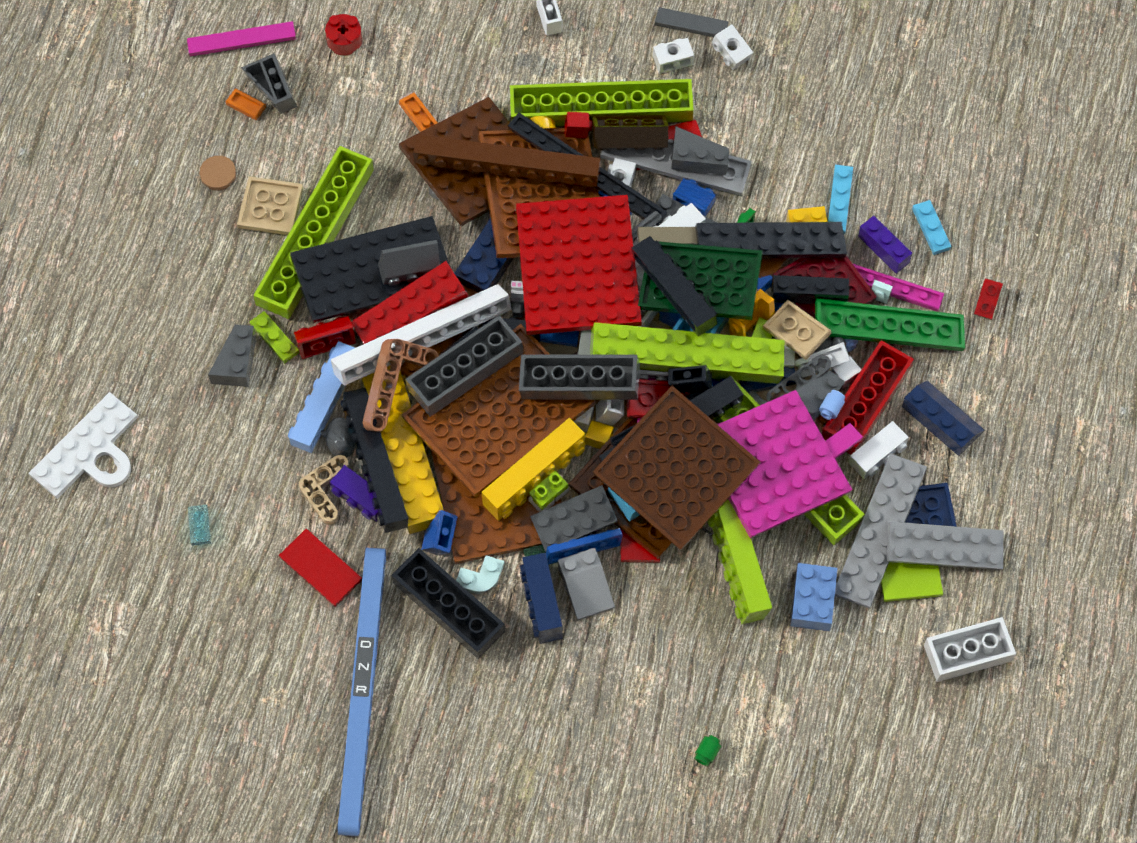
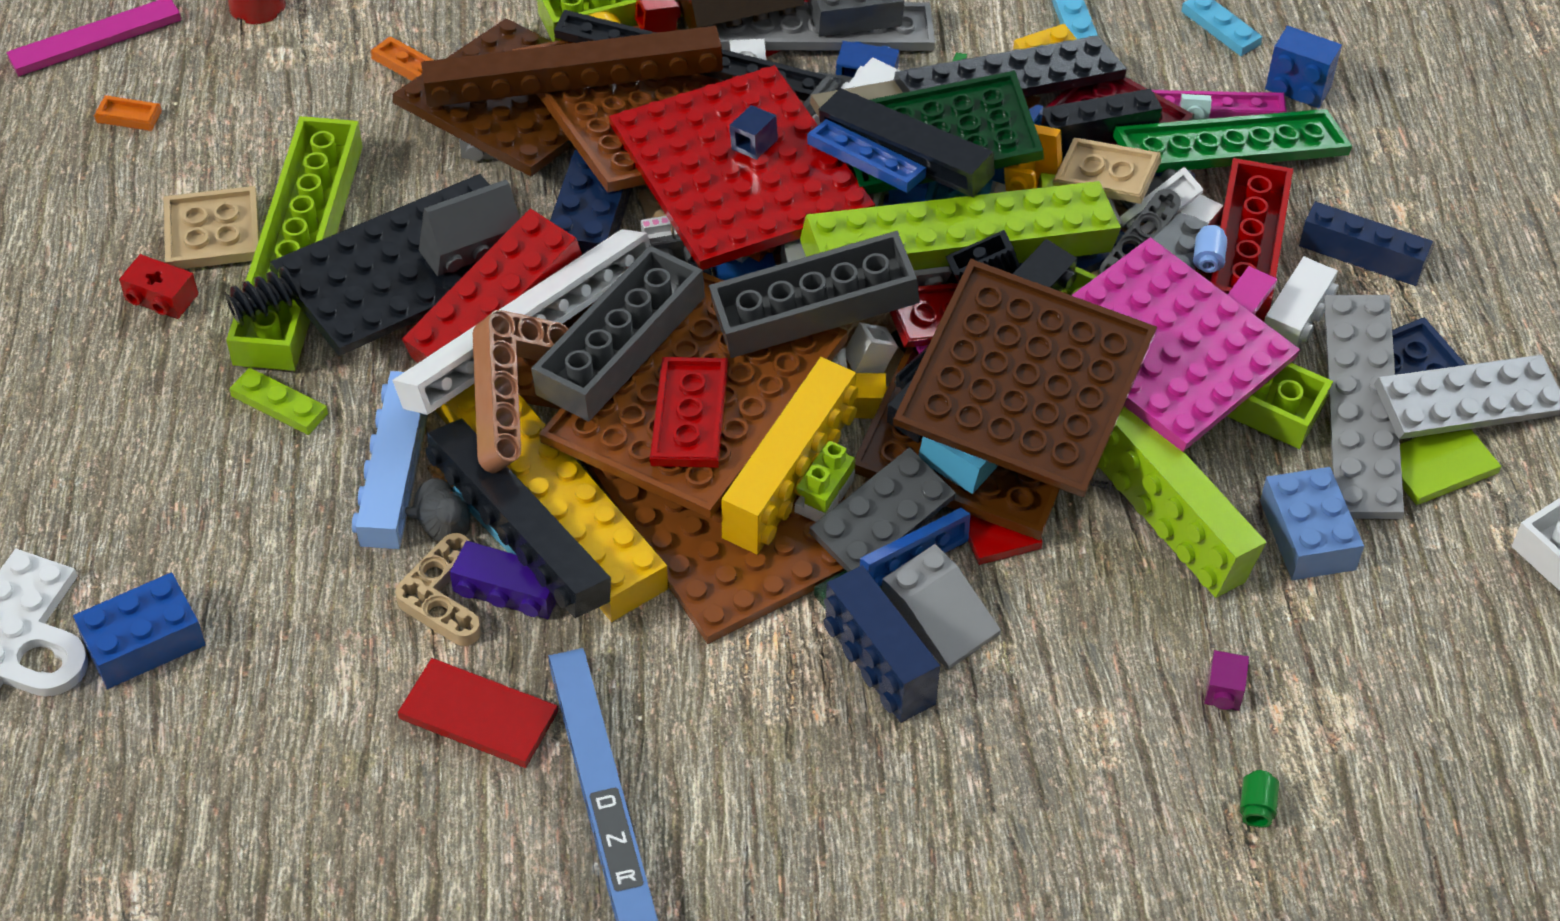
camera: 20 degrees left, 15 degrees down
clear light blue plate [188,504,211,546] -> none
medium nougat tile [199,156,236,190] -> none
dark grey wedge [208,324,256,387] -> none
dark grey wedge [241,53,297,114] -> none
red slope [294,316,356,359] -> none
black brick [391,548,506,659] -> none
blue slope [421,510,458,556] -> none
light aqua plate [456,556,505,594] -> none
dark purple brick [858,215,912,274] -> none
red plate [973,278,1003,320] -> none
none -> blue brick [73,572,206,689]
none -> red brick [119,254,199,319]
none -> black piece [225,266,299,327]
none -> red tile [650,357,729,468]
none -> dark blue brick [730,105,778,160]
none -> blue plate [807,119,926,193]
none -> magenta brick [1204,650,1249,711]
none -> blue brick [1265,25,1342,108]

